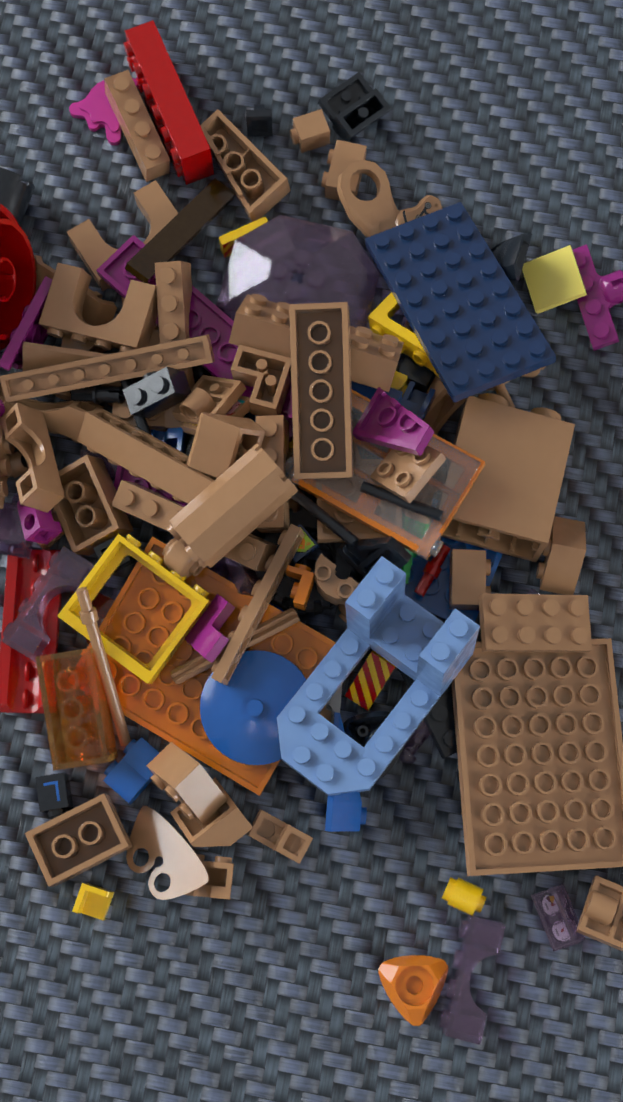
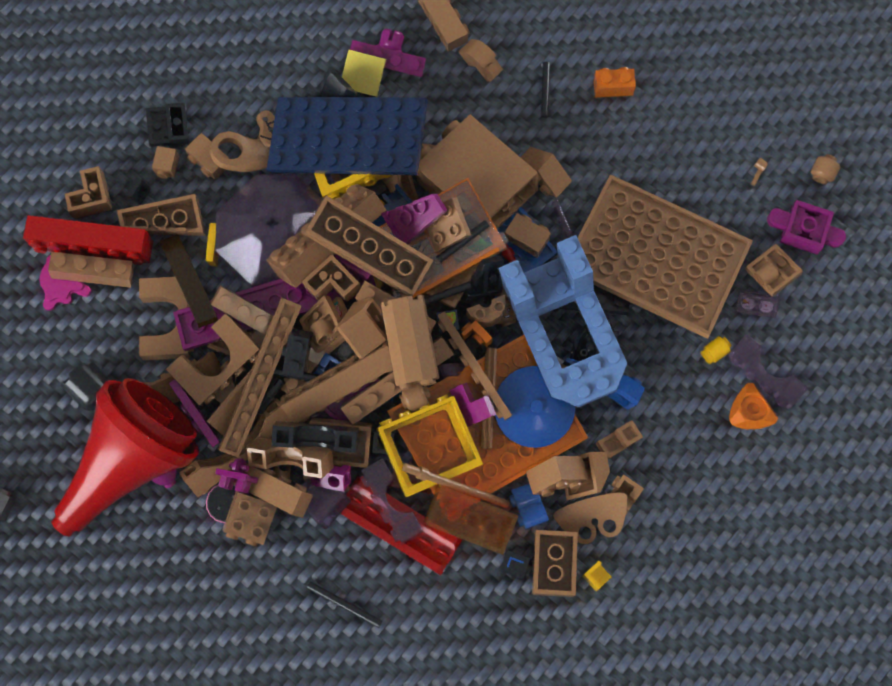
camera: 60 degrees left, 0 degrees up
tile [345,650,395,711] -> none
medium nougat plate [479,593,592,652] -> none
none -> medium nougat brick [65,166,112,219]
none -> black arch [272,421,359,453]

